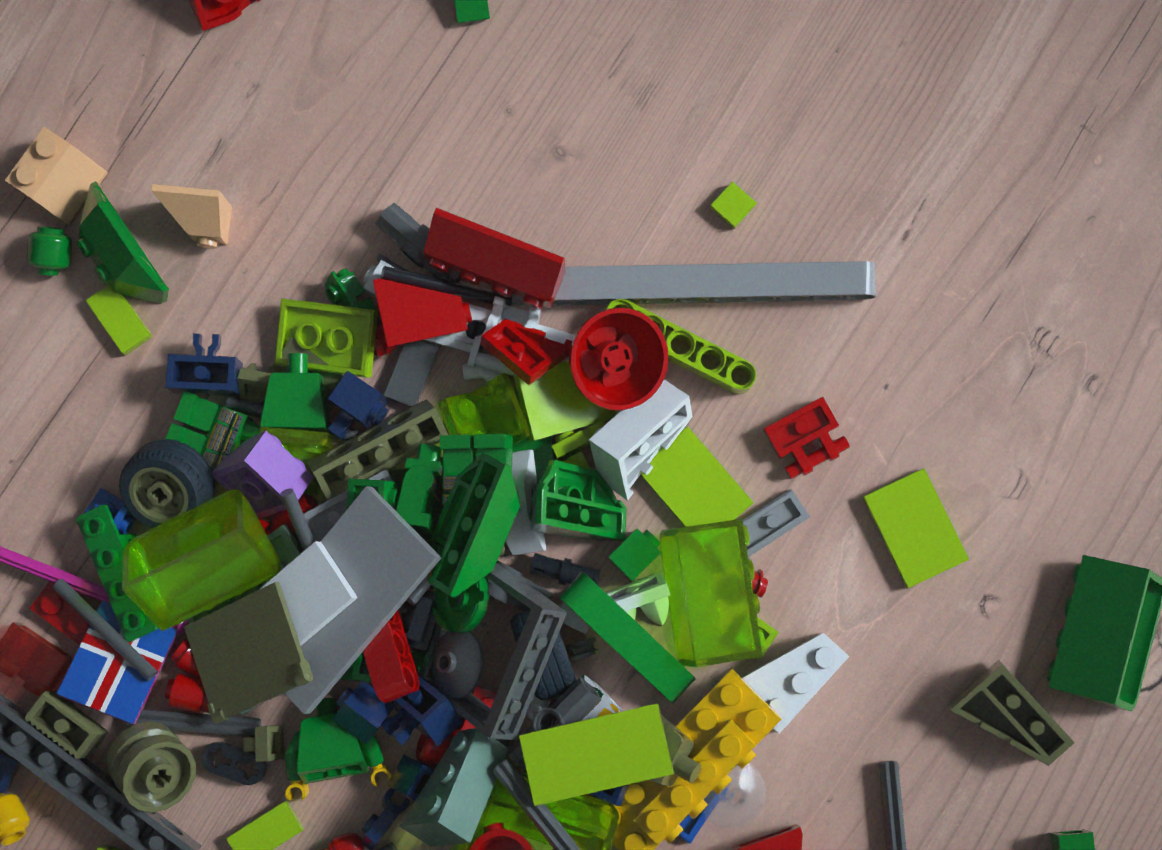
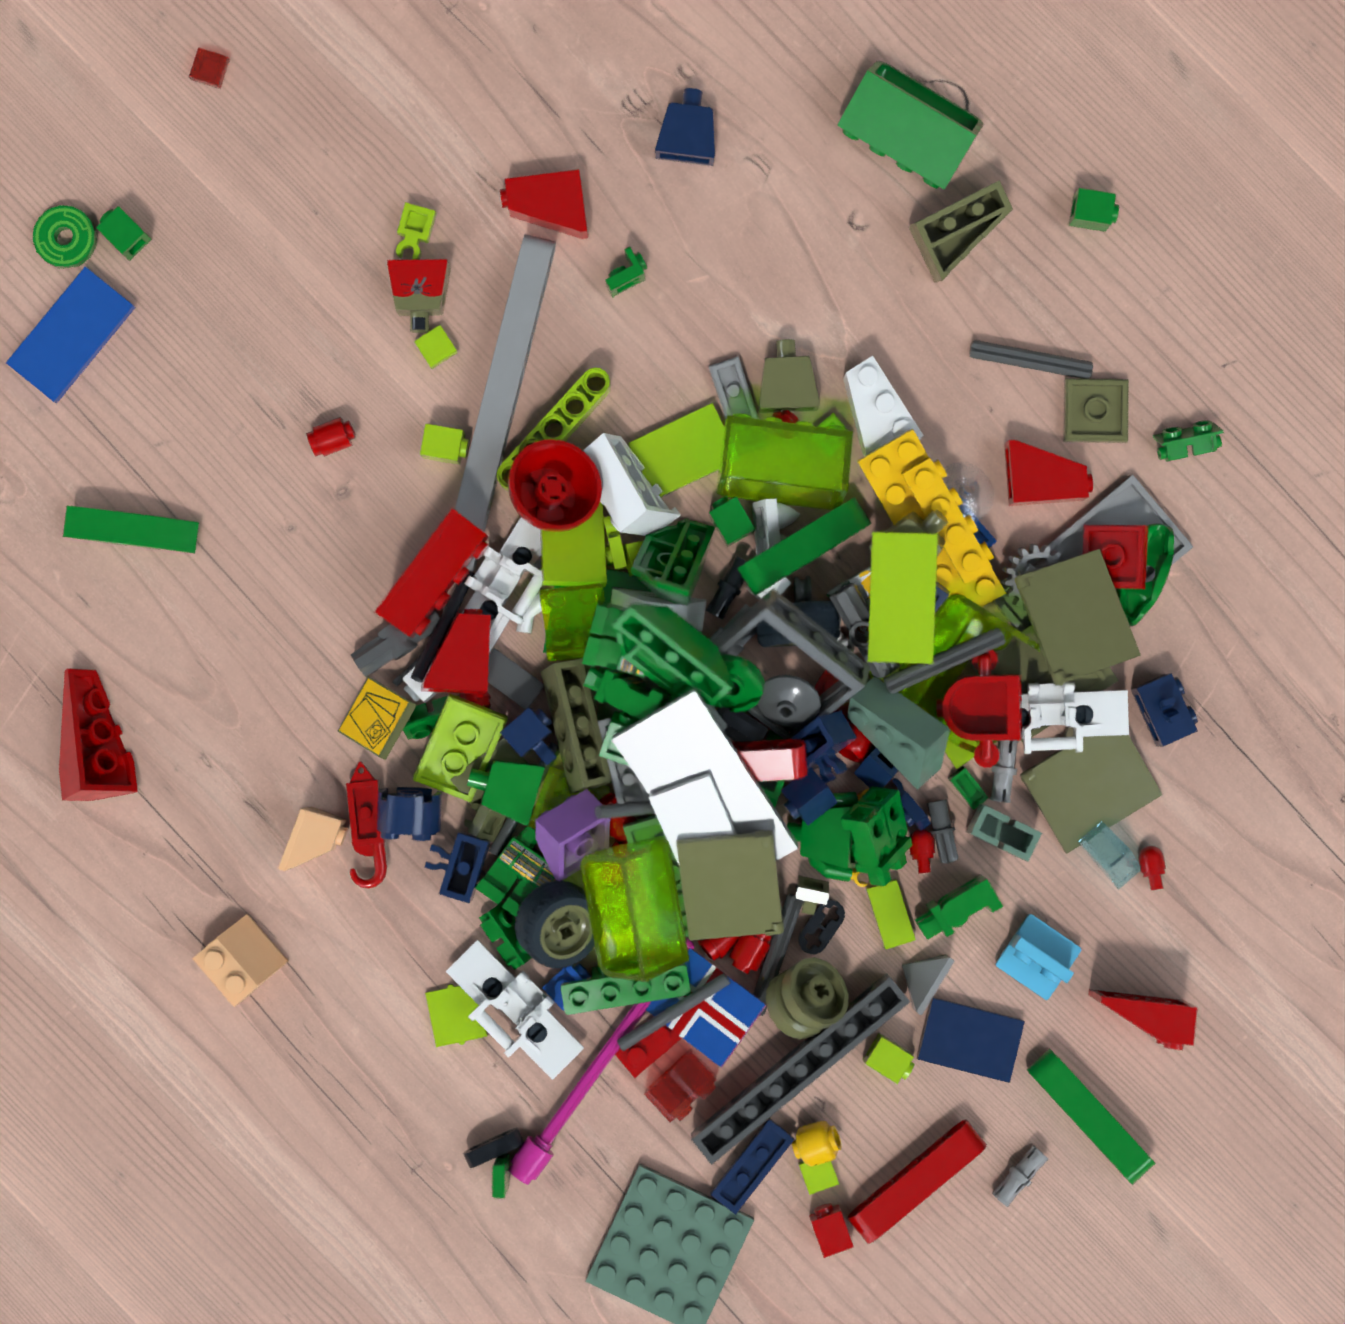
camera: 80 degrees left, 5 degrees up
olive brick [25,691,109,759] -> none
green head [26,226,72,276] -> none
green wedge [76,181,169,304] -> none
lime tile [86,285,153,356] -> none
red wing [480,319,572,385] -> none
red plate [763,397,850,479] -> none
lime tile [862,468,970,589] -> none
none -> red brick [306,417,356,457]
none -> yellow tile [338,676,417,760]
none -> red plate [346,761,387,889]
none -> dark blue brick [377,787,442,841]
none -> torso [387,259,450,333]
none -> lime plate [396,202,437,260]
none -> lime brick [420,423,469,465]
none -> lime piece [425,984,488,1047]
none -> white piece [446,940,584,1080]
none -> green hinge [479,902,532,970]
none -> red slope [500,169,588,239]
none -> green bracket [605,246,647,298]
none -> dark blue torso [655,88,715,166]
none -> olive torso [758,339,820,413]
none -> green hips [841,787,913,886]

